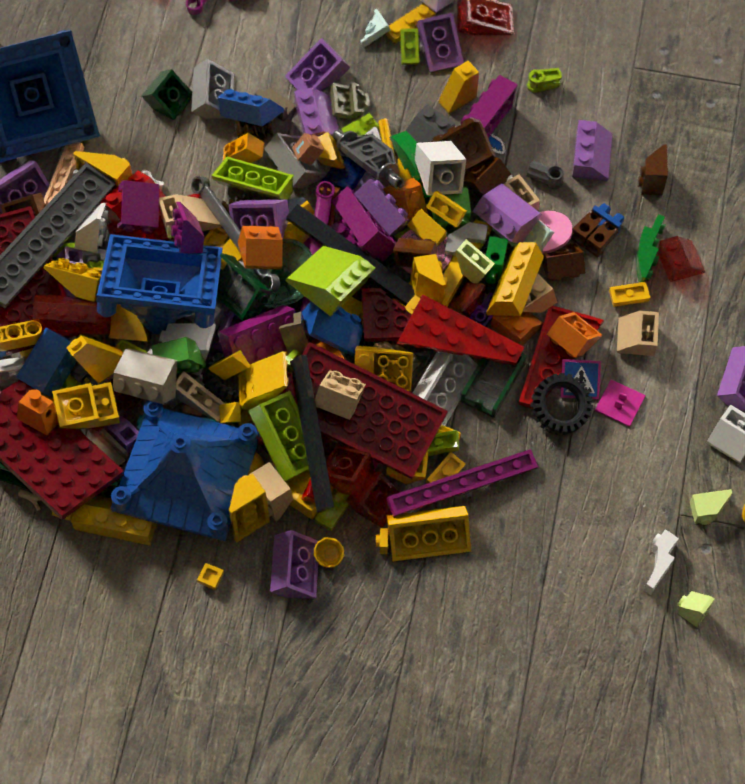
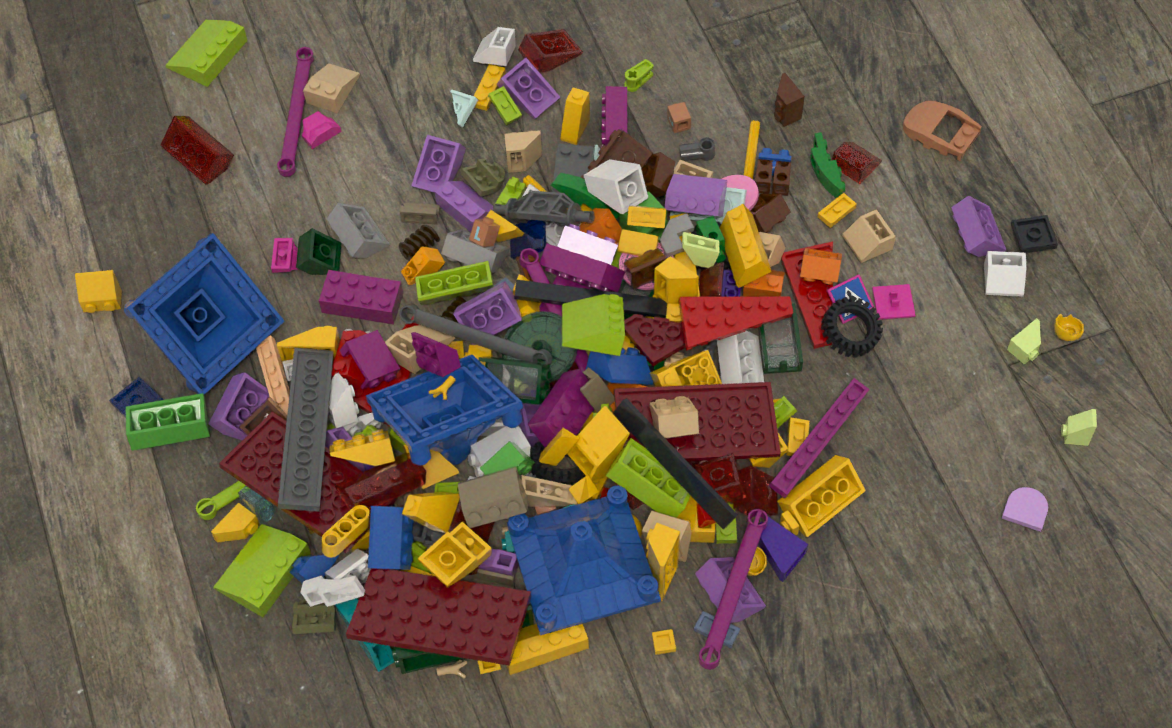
camera: 30 degrees left, 5 degrees down
orange torso [17,390,59,436] -> none
blue slope [217,89,284,126] -> none
orange slope [238,226,283,269] -> none
medium lavender slope [572,120,612,181] -> none
white slope [644,529,679,595] -> none
none -> dark pink slope [271,238,298,273]
none -> magenta brick [319,270,403,325]
none -> yellow bar [429,375,456,400]
none -> tan slope [504,130,542,173]
none -> nougat brick [667,102,691,133]
none -> sand blue tile [694,611,740,648]
none -> magenta piece [698,509,768,670]
none -> yellow axle [744,120,760,179]
none -> dark purple slope [758,517,808,582]
none -> lavender tile [1002,487,1048,532]

